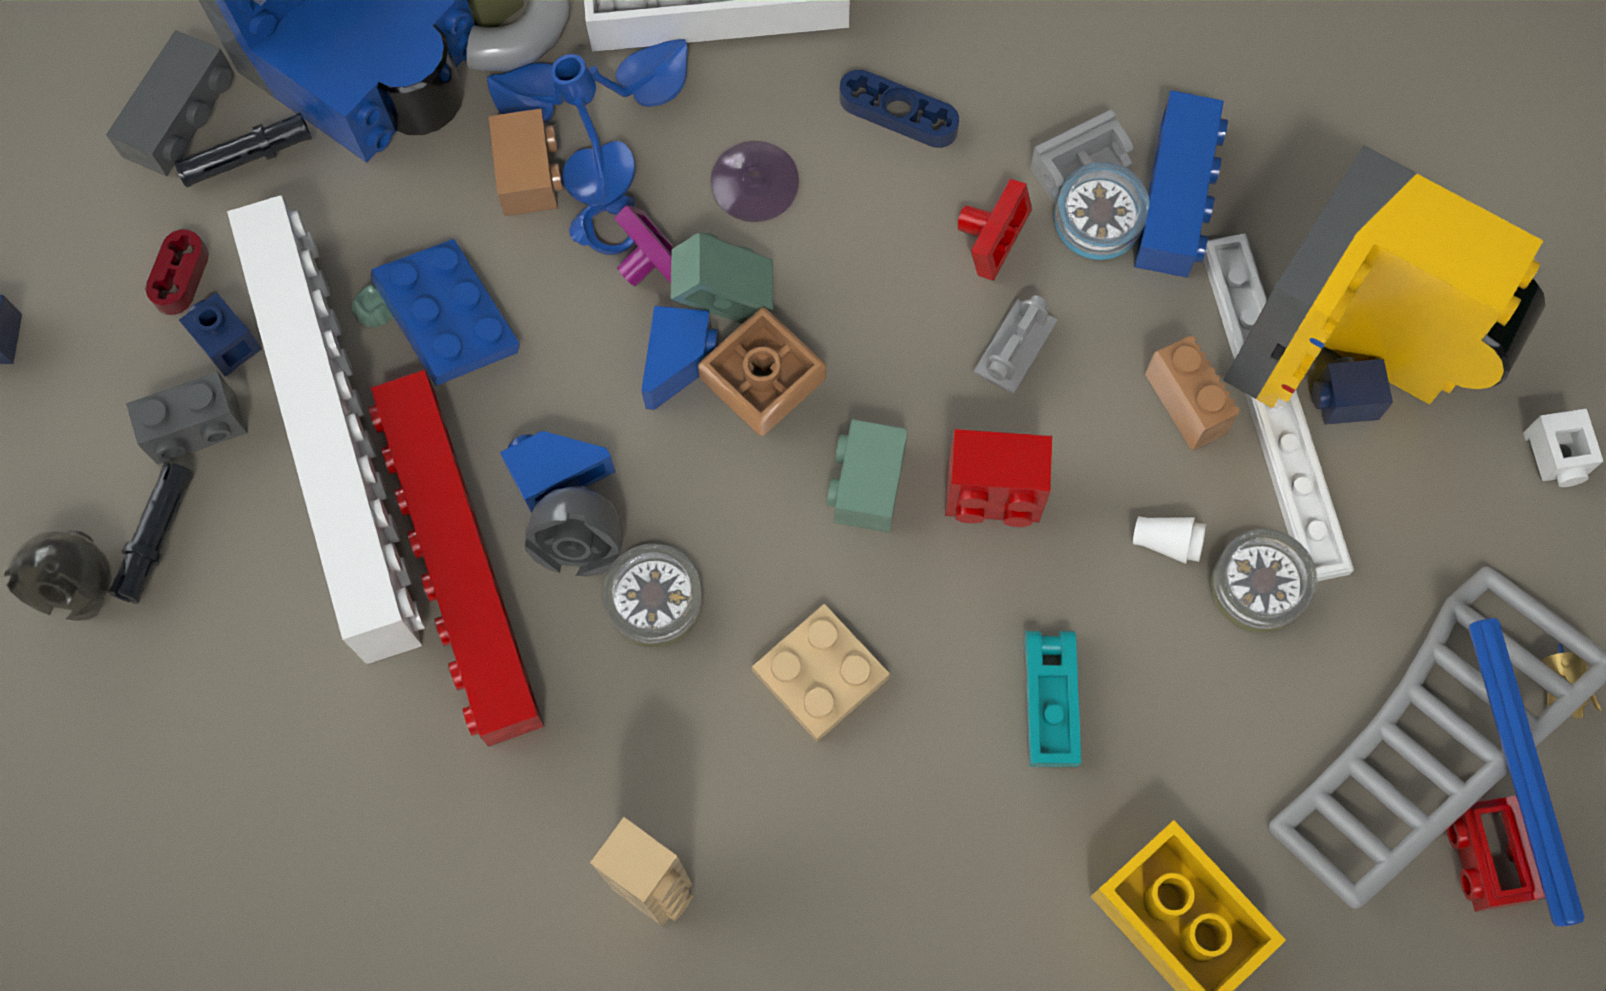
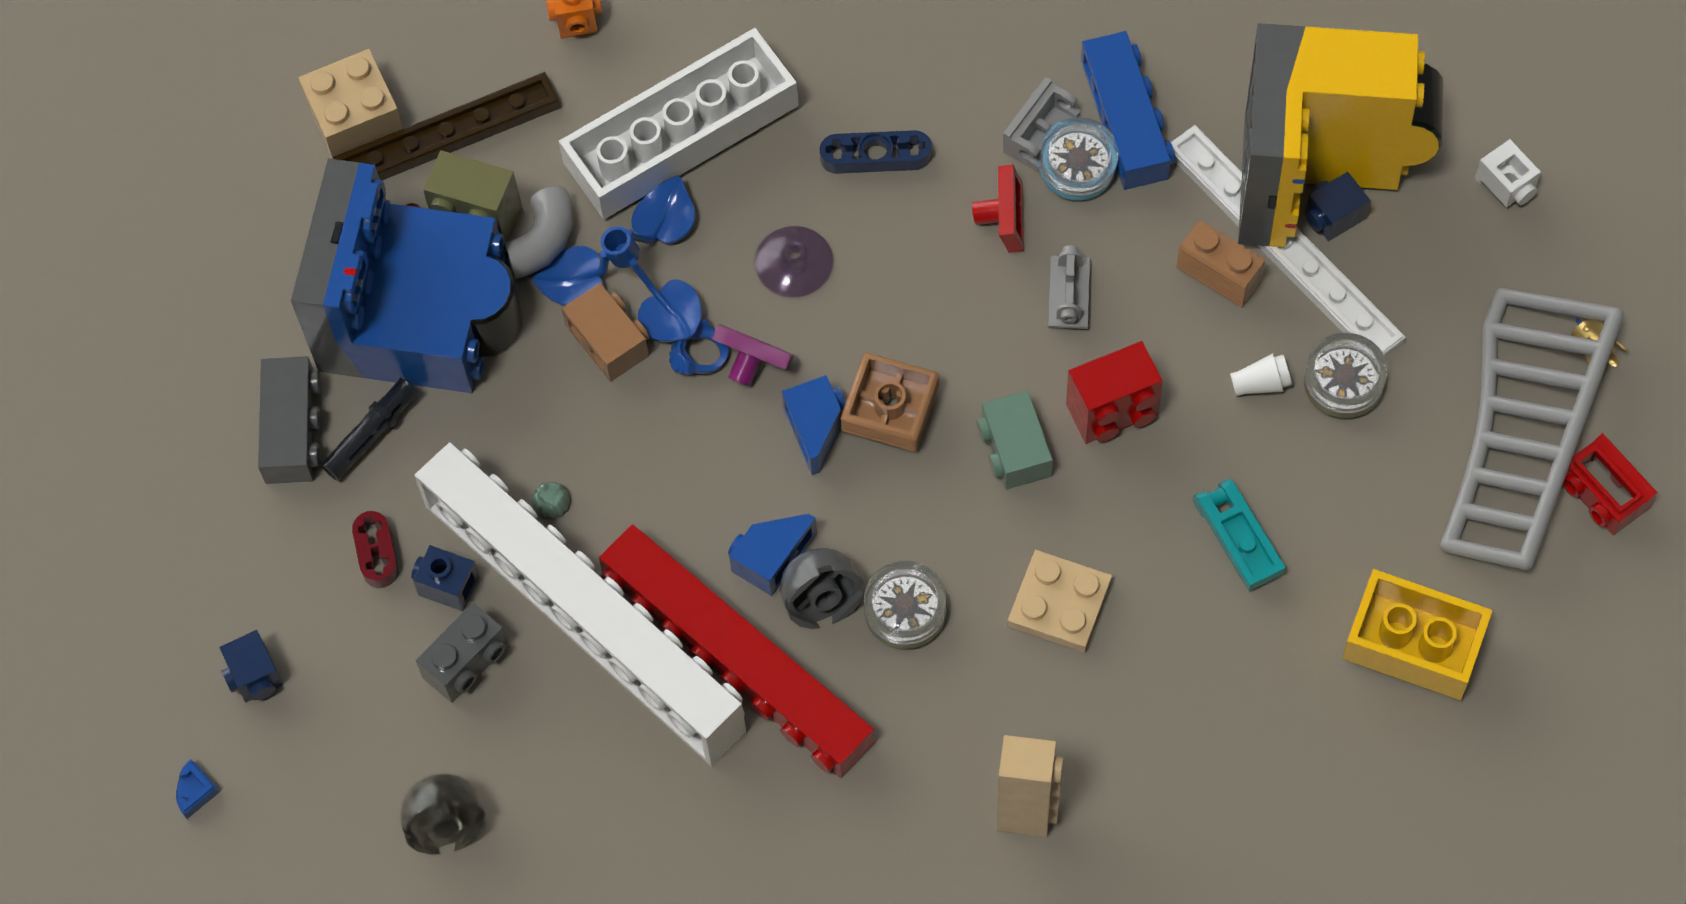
camera: 25 degrees left, 5 degrees down
black pin [108,462,193,604] -> none
blue plate [371,239,519,386] -> none
sand green brick [671,233,773,324] -> none
blue axle [1468,618,1585,927] -> none

